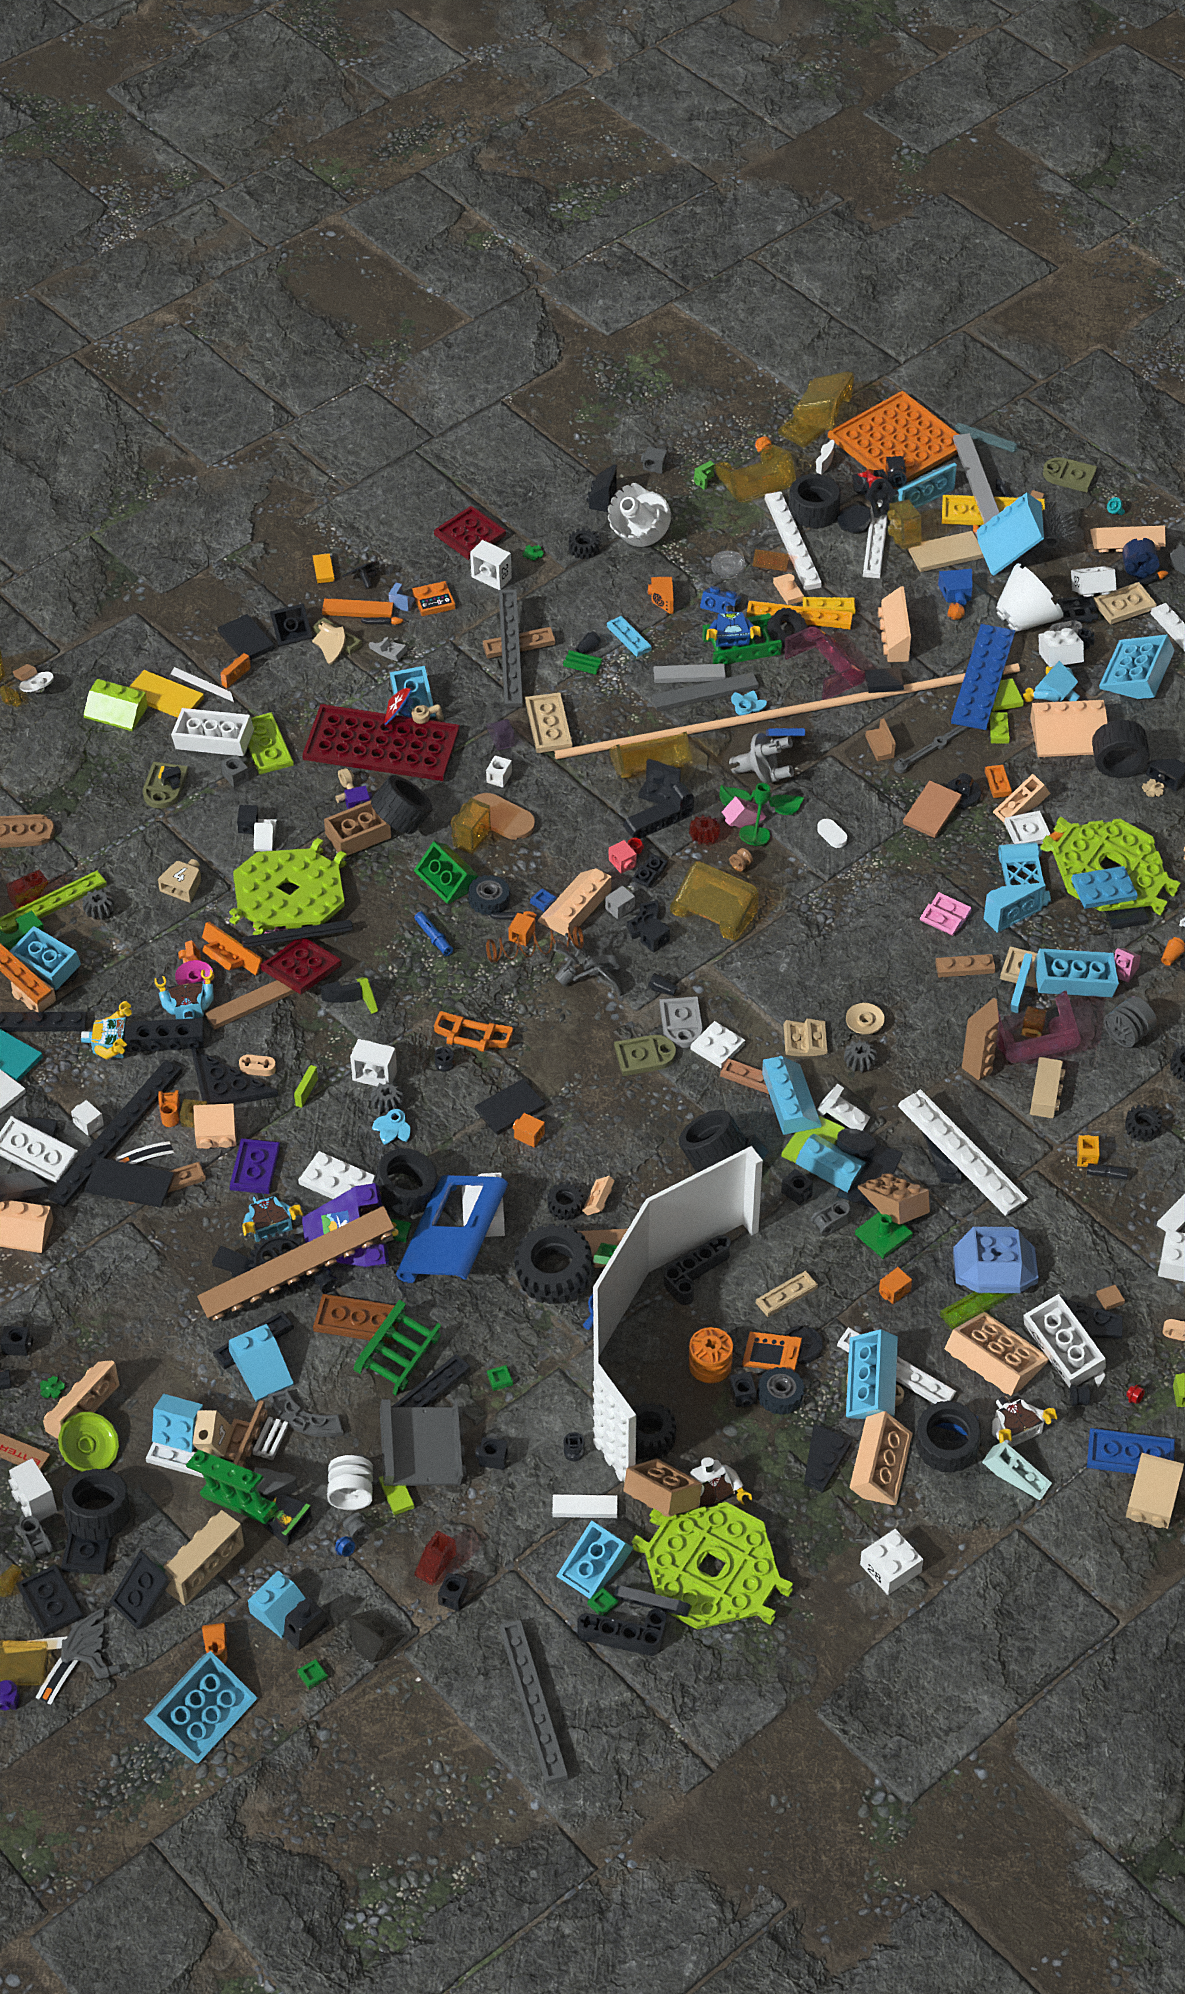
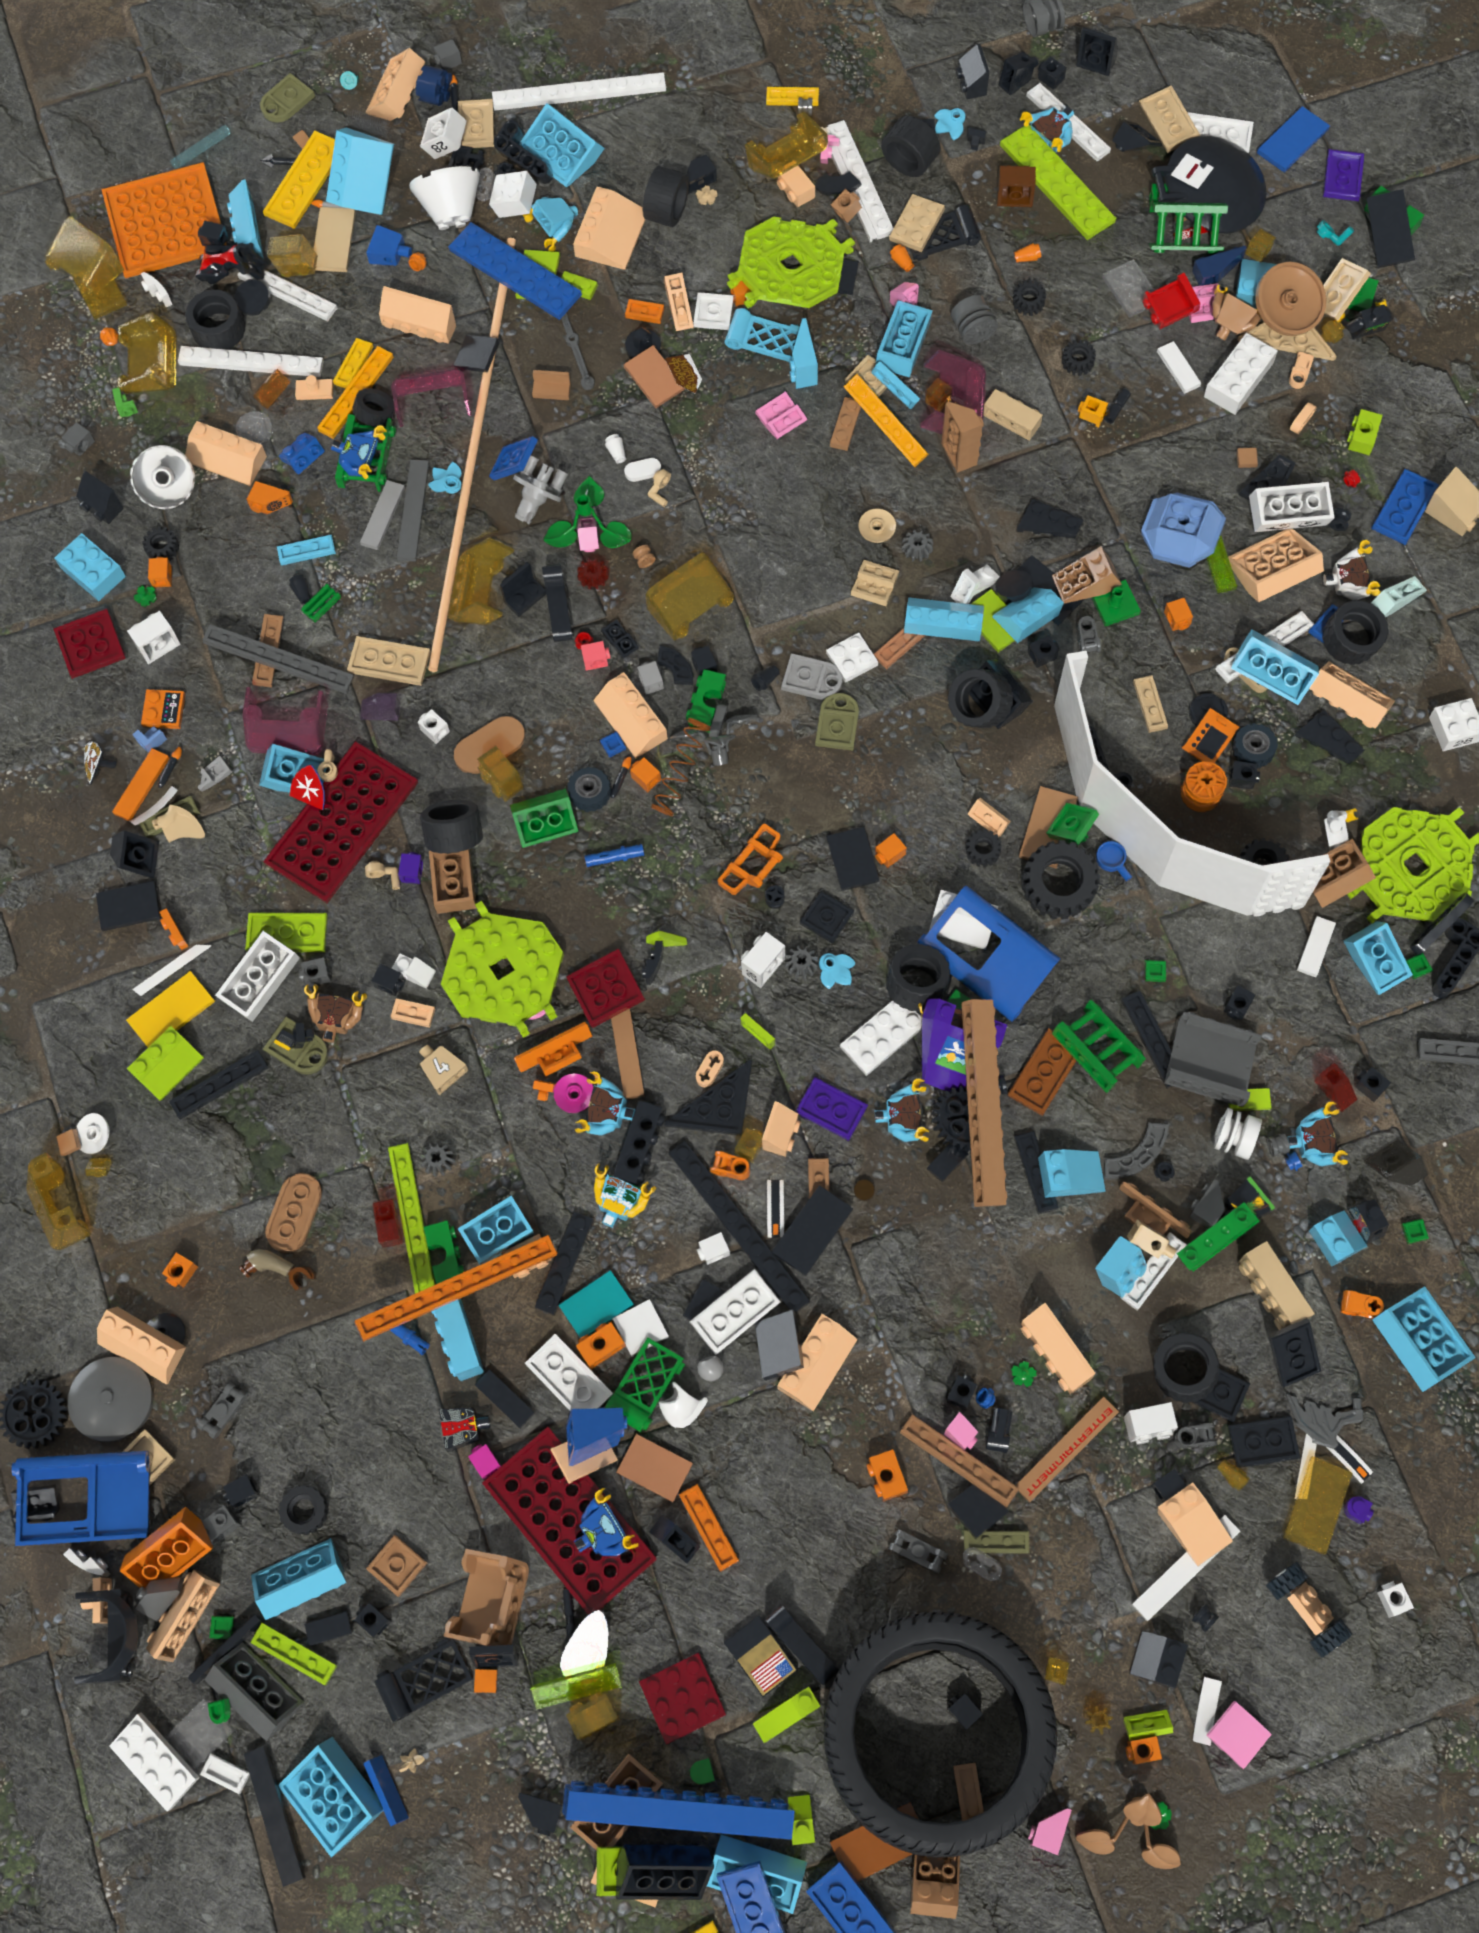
camera: 65 degrees left, 20 degrees up
lime hat [58,1412,119,1471] -> none
black axle [242,920,353,948] -> none
white tile [253,1417,289,1461] -> none
light orange tile [313,553,334,583] -> none
black wheel [563,1432,585,1462] -> none
black wheel [887,465,907,488] -> none
white plate [898,1089,1028,1216] -> none
light grey tile [953,433,999,524] -> none
dark azure plate [1071,866,1138,909] -> none
none -> medium azure brick [55,533,126,601]
none -> white sticker [130,786,177,825]
none -> orange brick [148,557,172,588]
none -> black plate [169,1050,269,1120]
none -> light nougat slope [185,421,267,486]
none -> clear pink windscreen [243,687,328,756]
none -> torso [304,984,367,1043]
none -> light nougat plate [391,998,435,1028]
none -> black beam [493,120,553,184]
none -> white cone [605,434,626,464]
none -> tan plate [648,469,671,507]
none -> sticker [665,354,702,394]
none -> green arch [686,669,726,733]
none -> black tile [800,891,854,944]
none -> light orange plate [843,374,929,467]
none -> dark brown tile [854,1180,875,1201]
none -> blue plate [976,1388,995,1409]
none -> black plate [1154,1162,1175,1182]
none -> torso [1287,1102,1348,1166]

